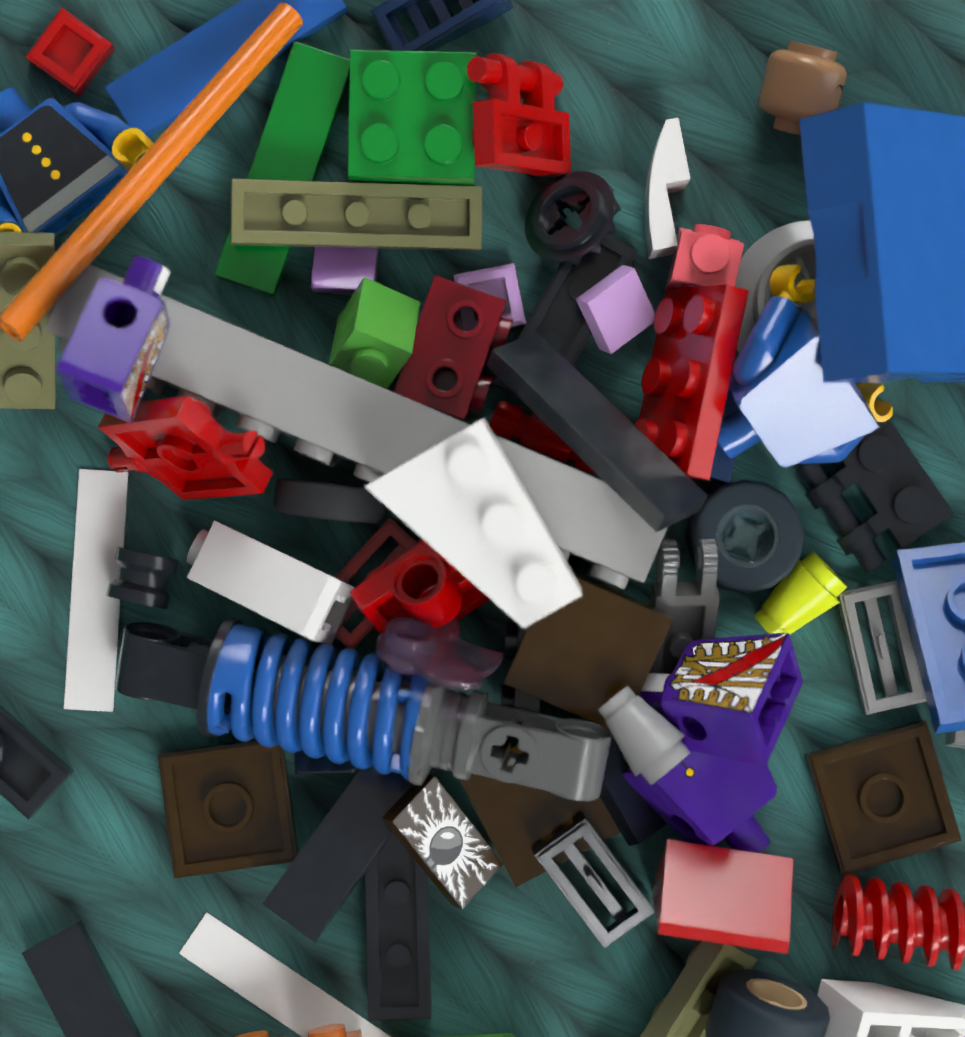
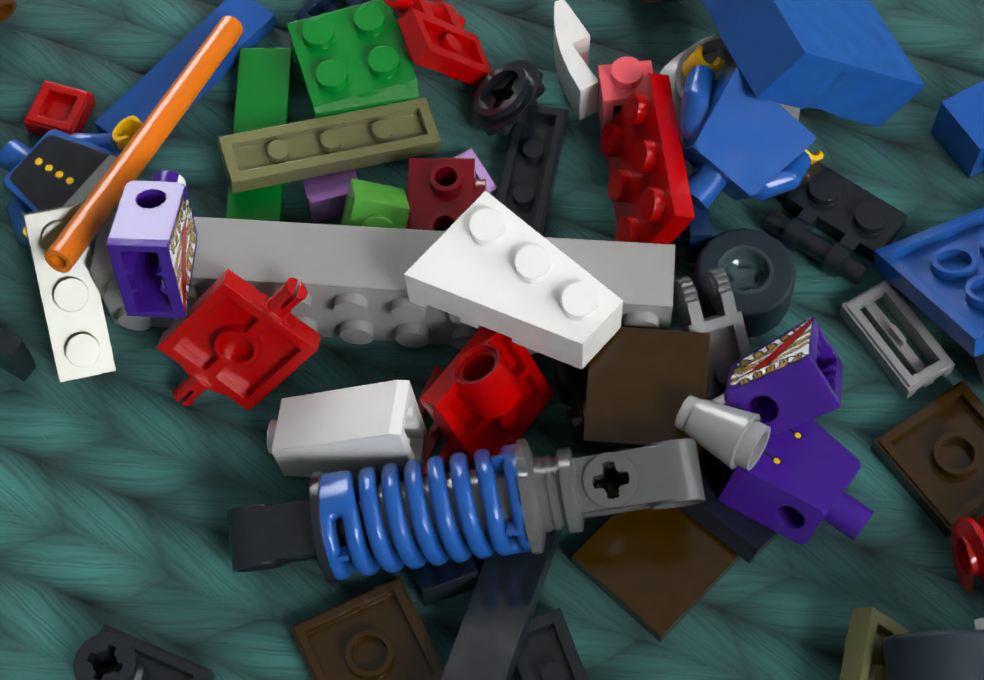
camera: 10 degrees left, 25 degrees down
white sticker [64,469,128,712] -> none
black wheel [106,547,179,609] -> none
black tyre [273,478,387,523] -> none
clear purple plate [376,617,503,690] -> none
tile [382,774,503,909] -> none
black tile [487,332,708,532] -> none
tile [531,811,655,948] -> none
lavender tile [576,265,655,354] -> none
slope [652,839,793,954] -> none
neon yellow cone [754,551,847,635] -> none

